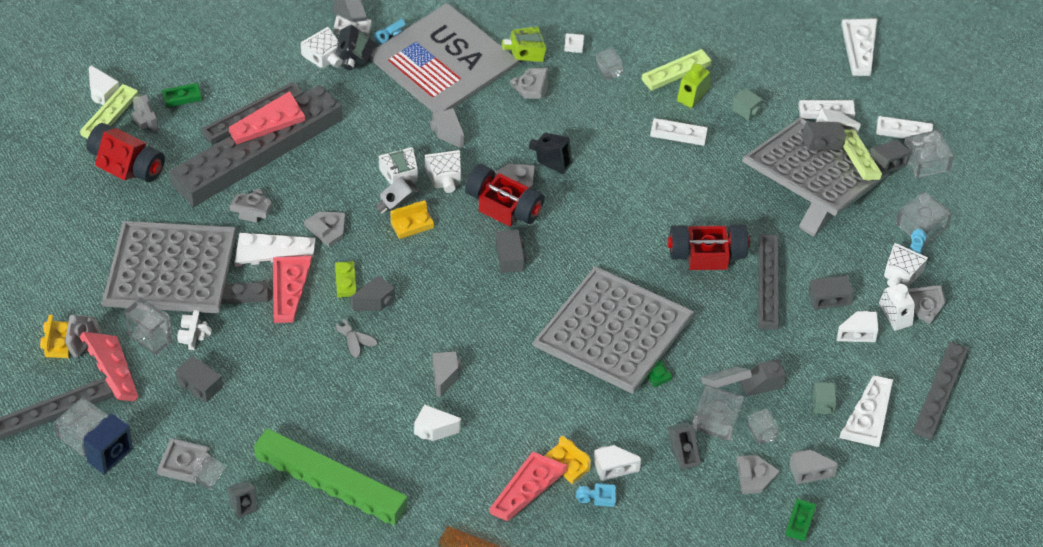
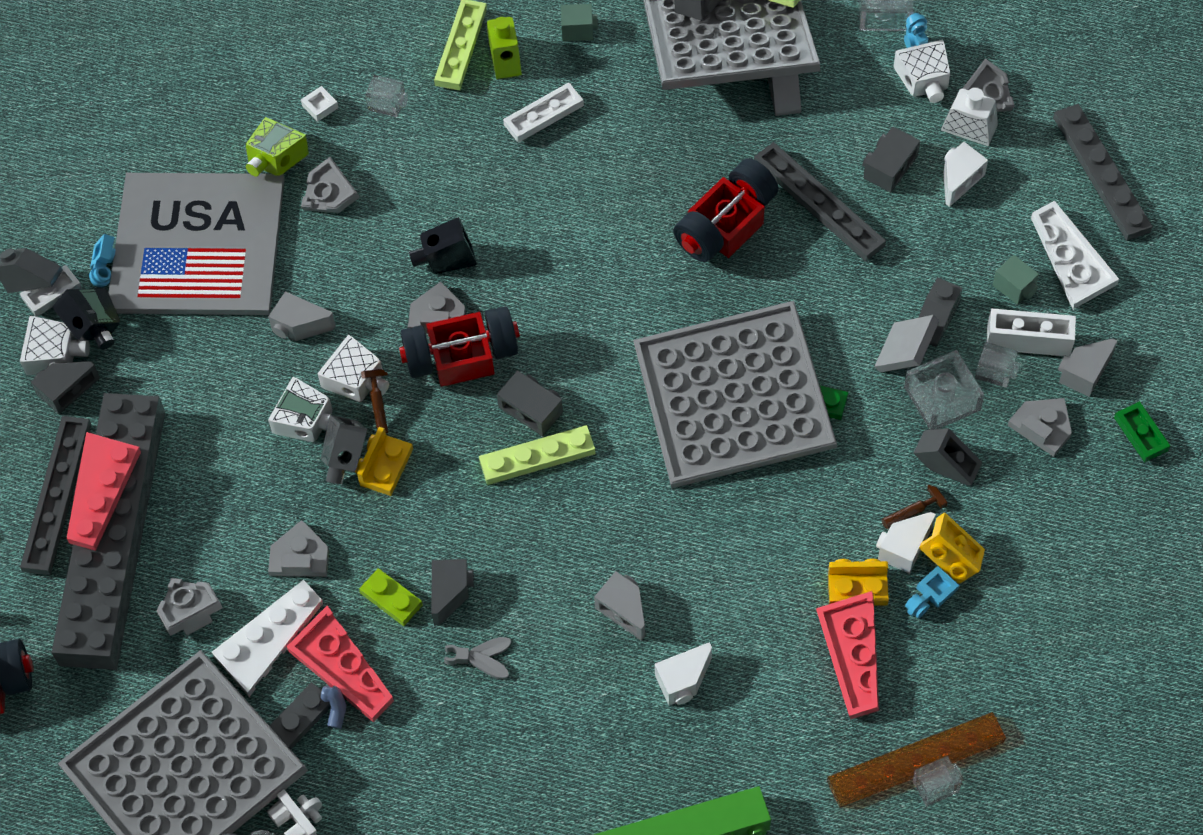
camera: 40 degrees left, 10 degrees up
none -> dark grey slope [31,361,100,414]
none -> sand blue arm [321,685,347,729]
none -> reddish brown piece [361,369,388,433]
none -> yellowish green plate [479,425,595,485]
none -> reddish brown piece [881,485,948,529]
none -> yellow bracket [920,513,985,584]
none -> white brick [986,308,1076,357]

